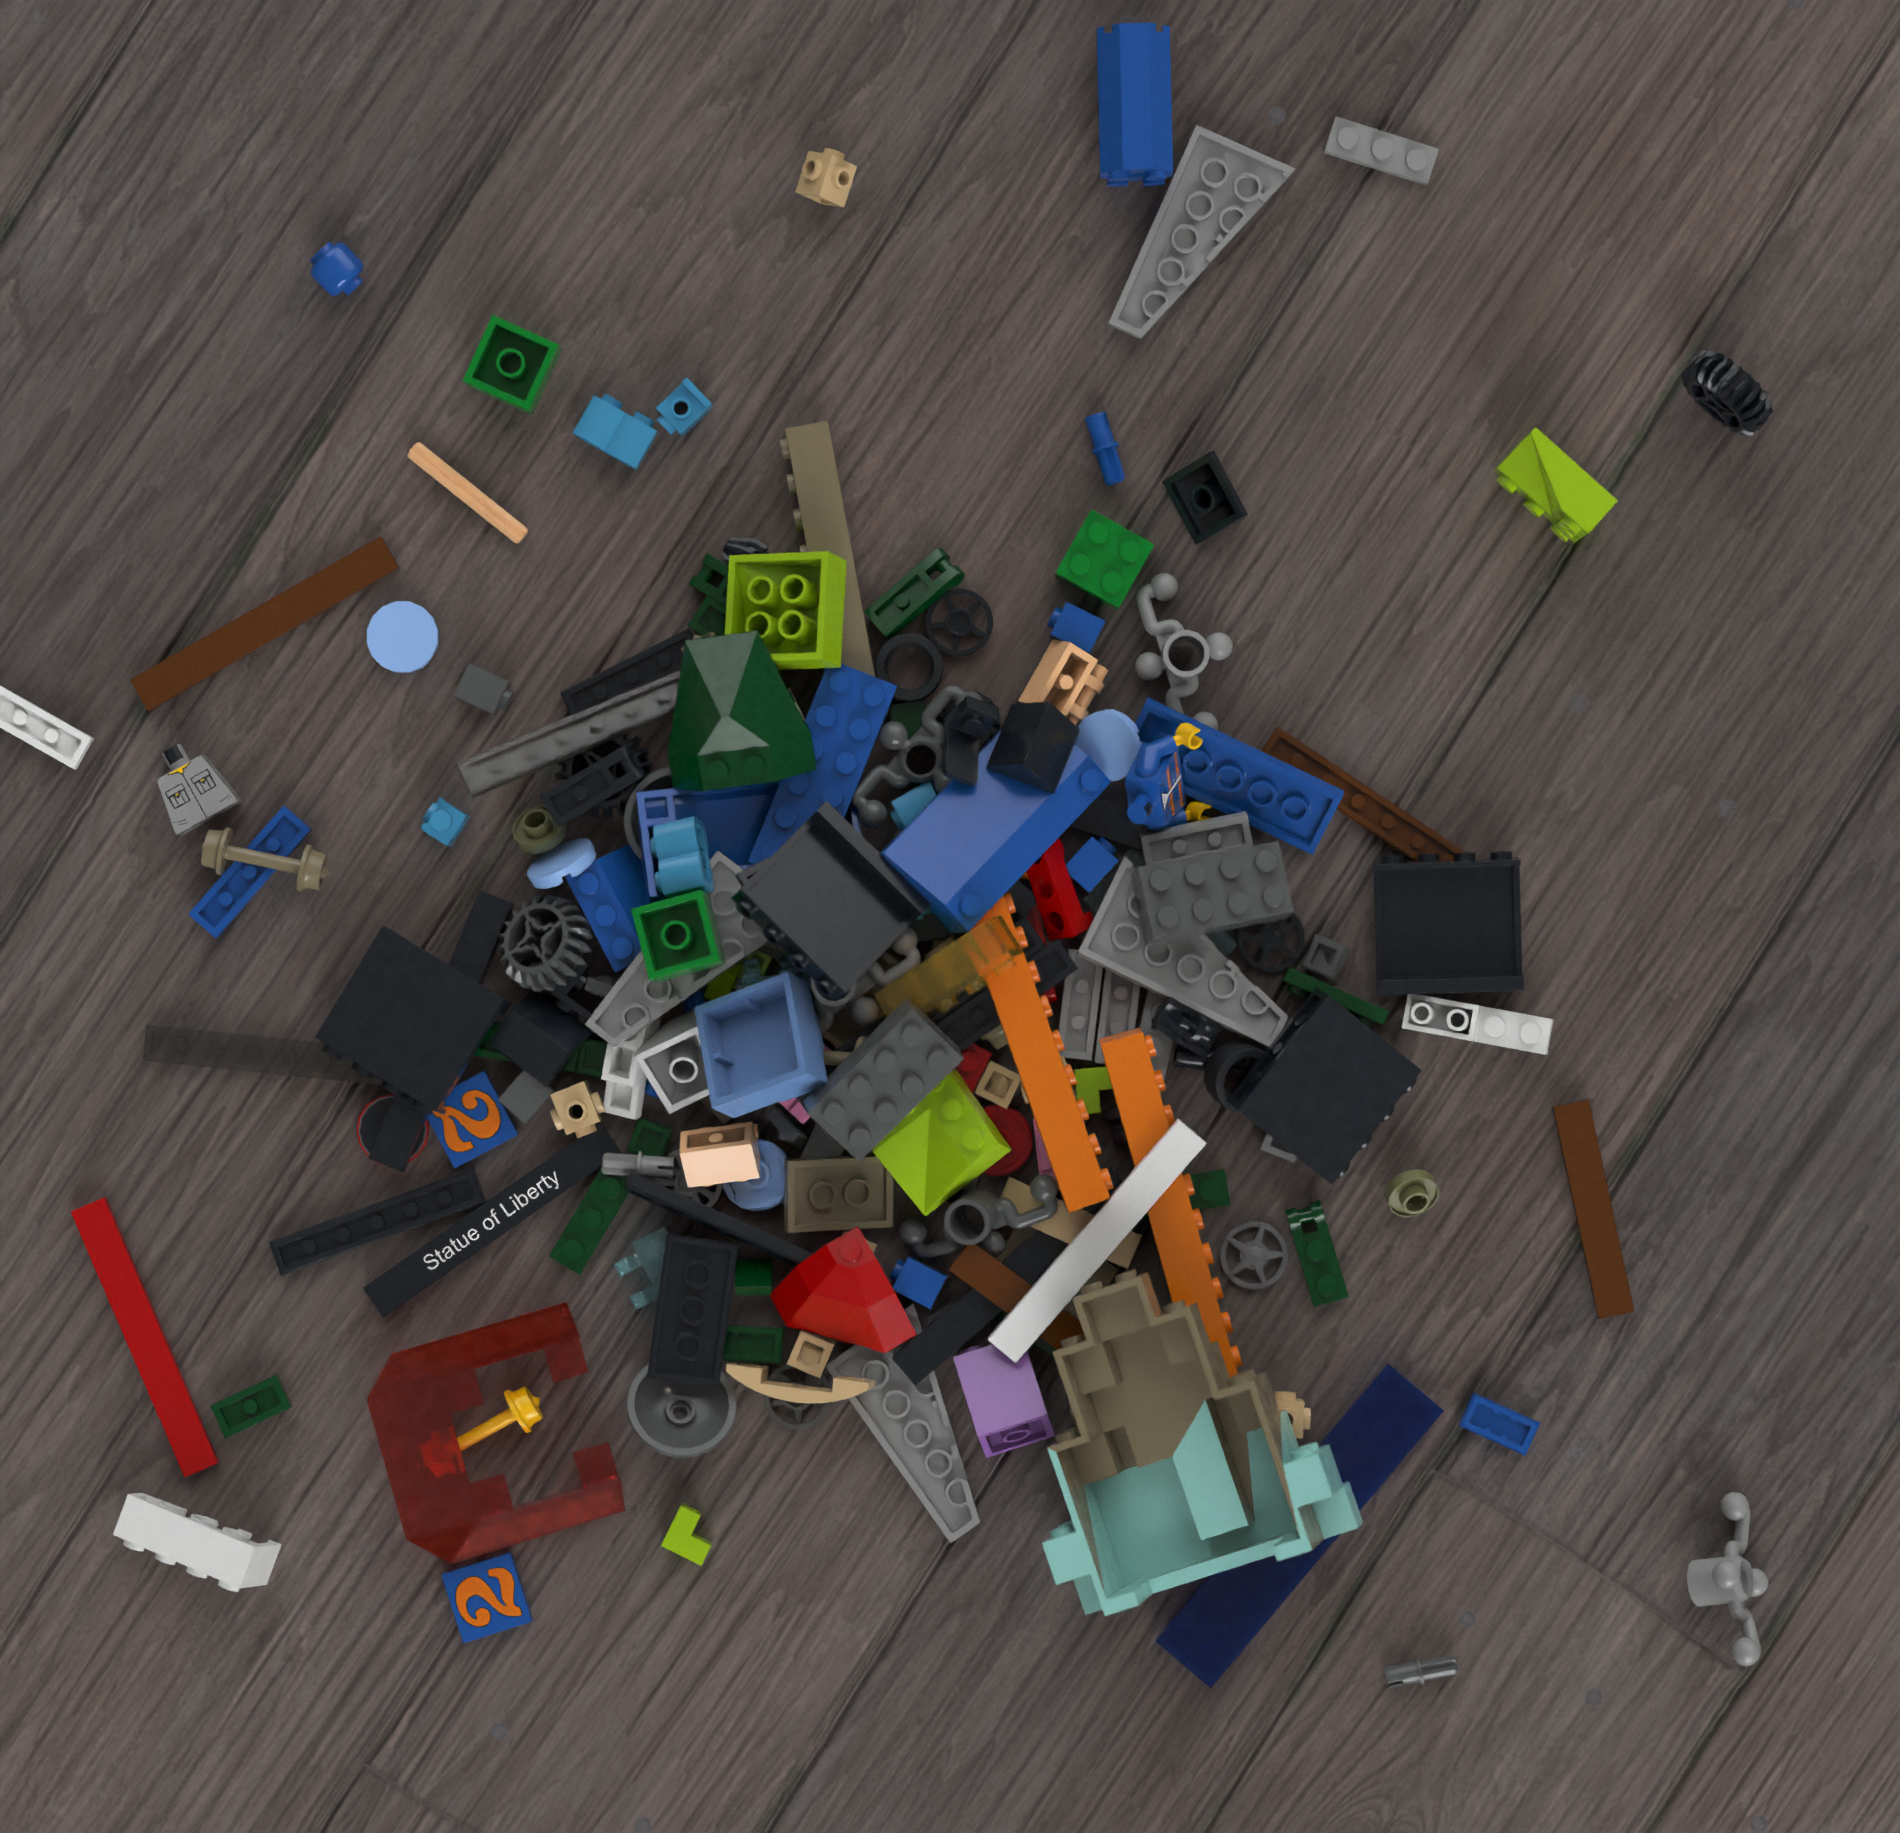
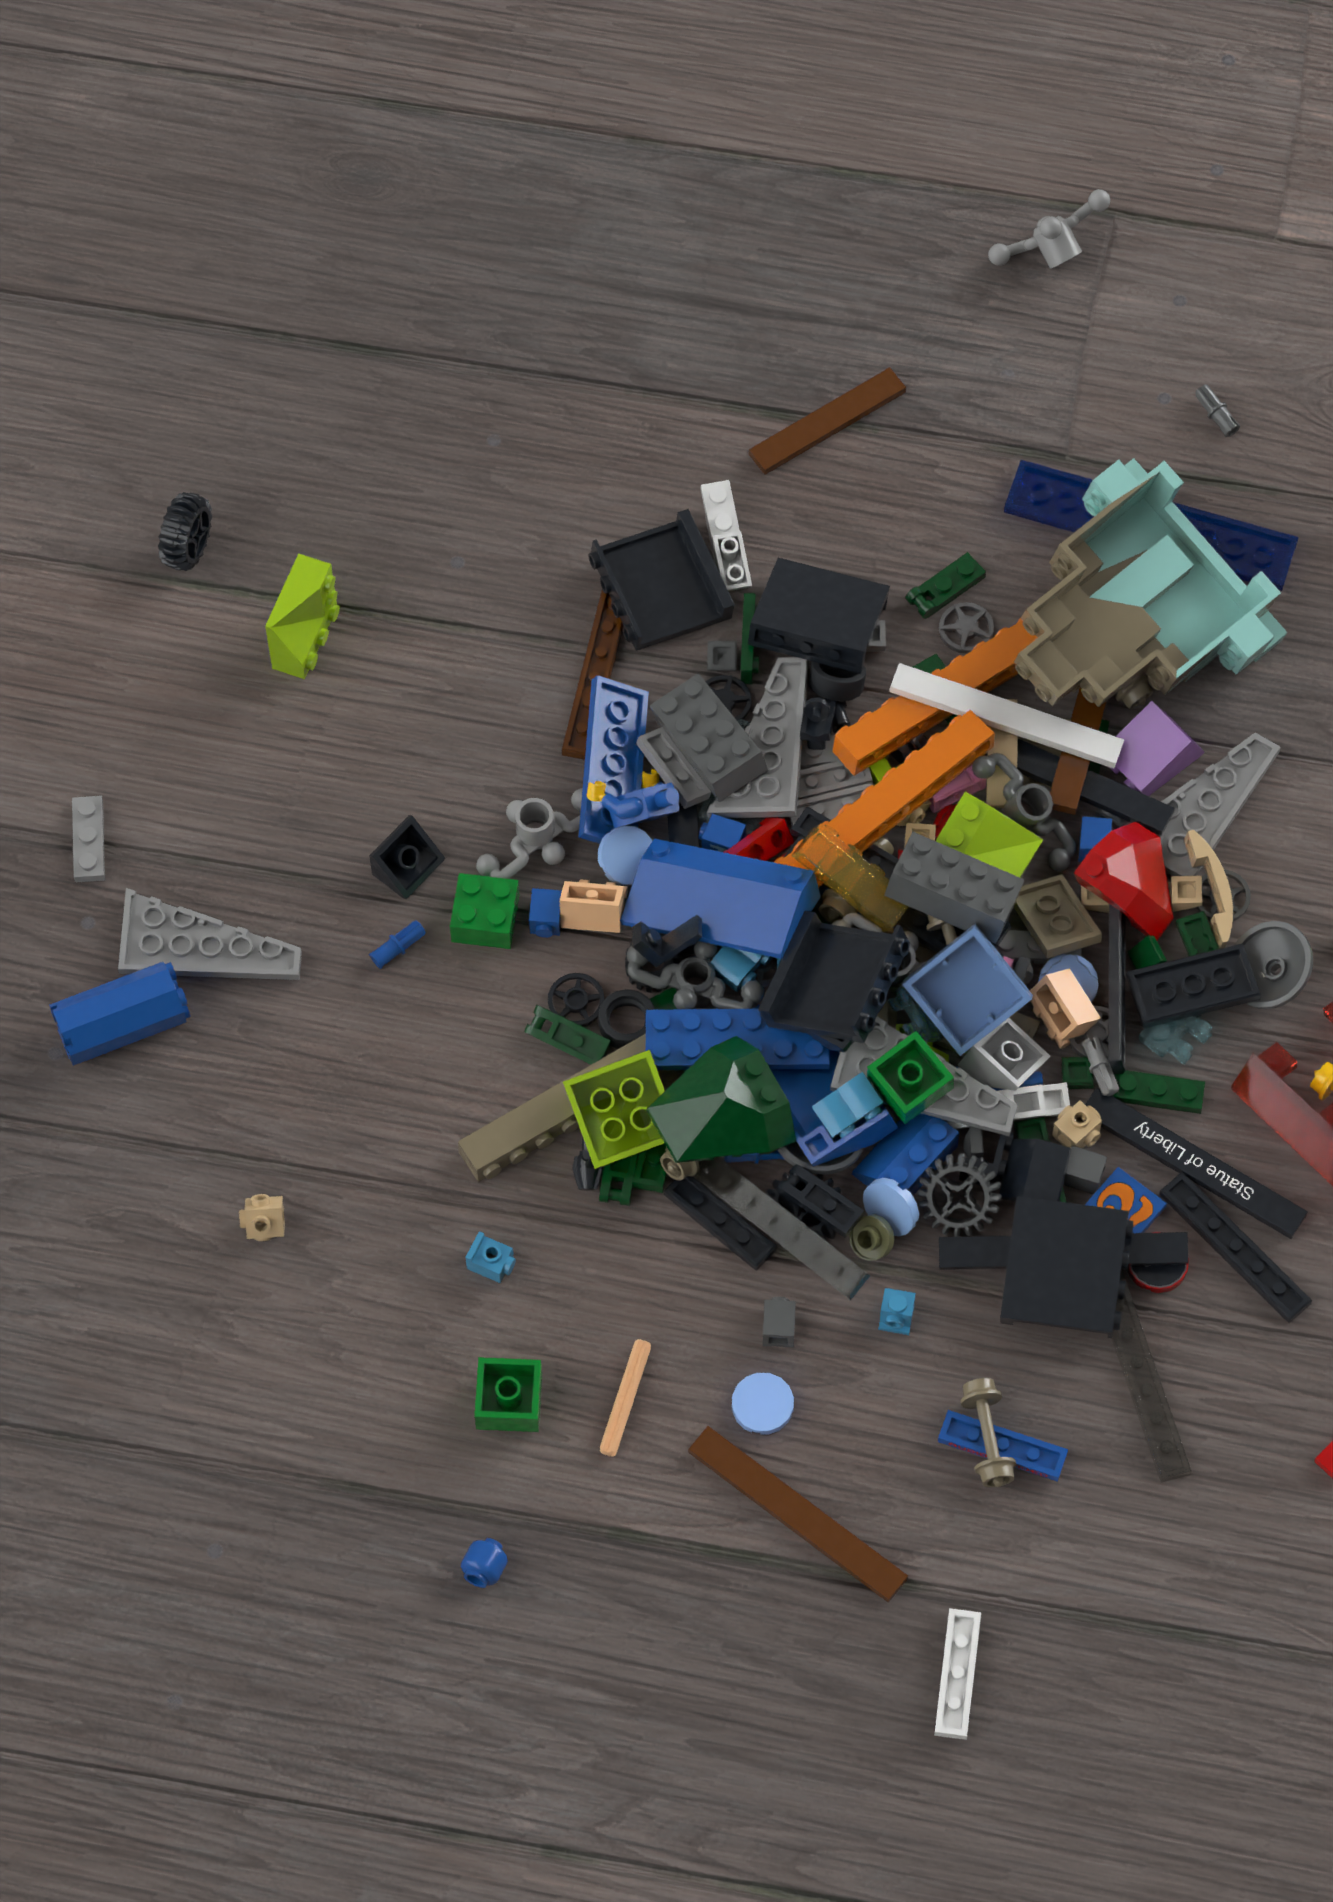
camera: 105 degrees left, 25 degrees down
light grey torso [157,744,242,836] -> none
dark azure brick [573,393,658,471] -> none
black slope [986,702,1080,794] -> none
olive plate [1384,1169,1439,1217] -> none
blue plate [1458,1392,1540,1456] -> none

